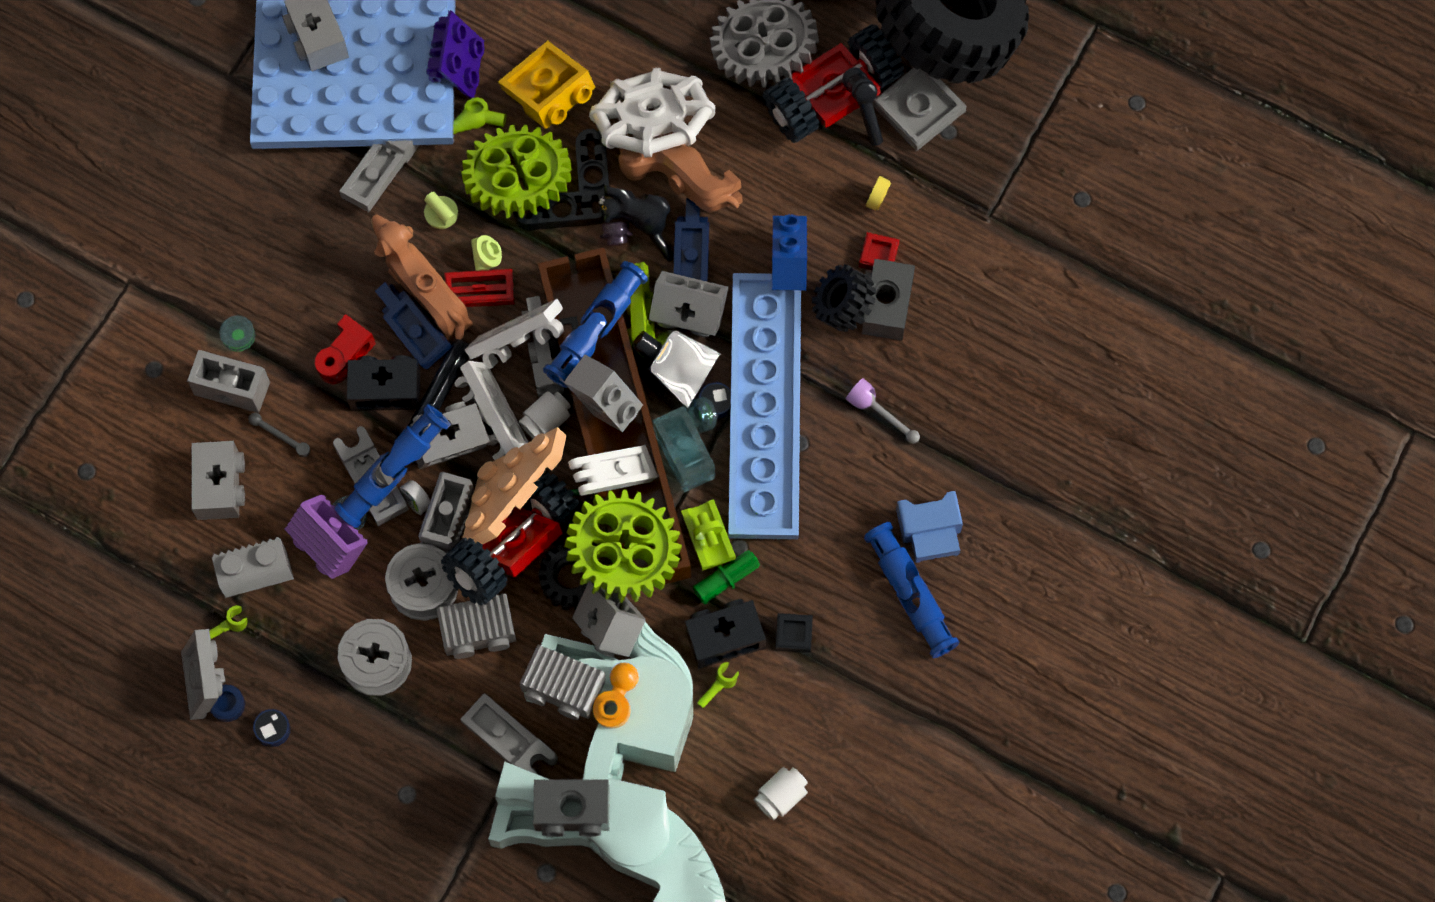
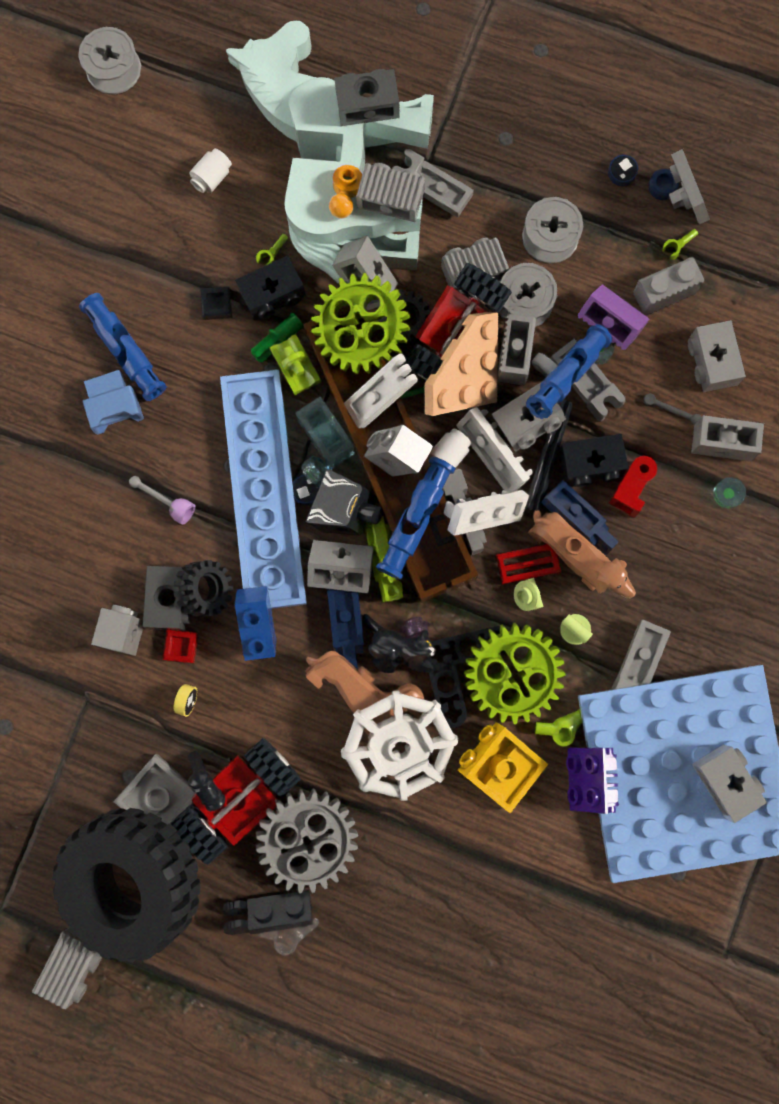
camera: 175 degrees right, 10 degrees up
none -> light grey brick [91,605,144,656]

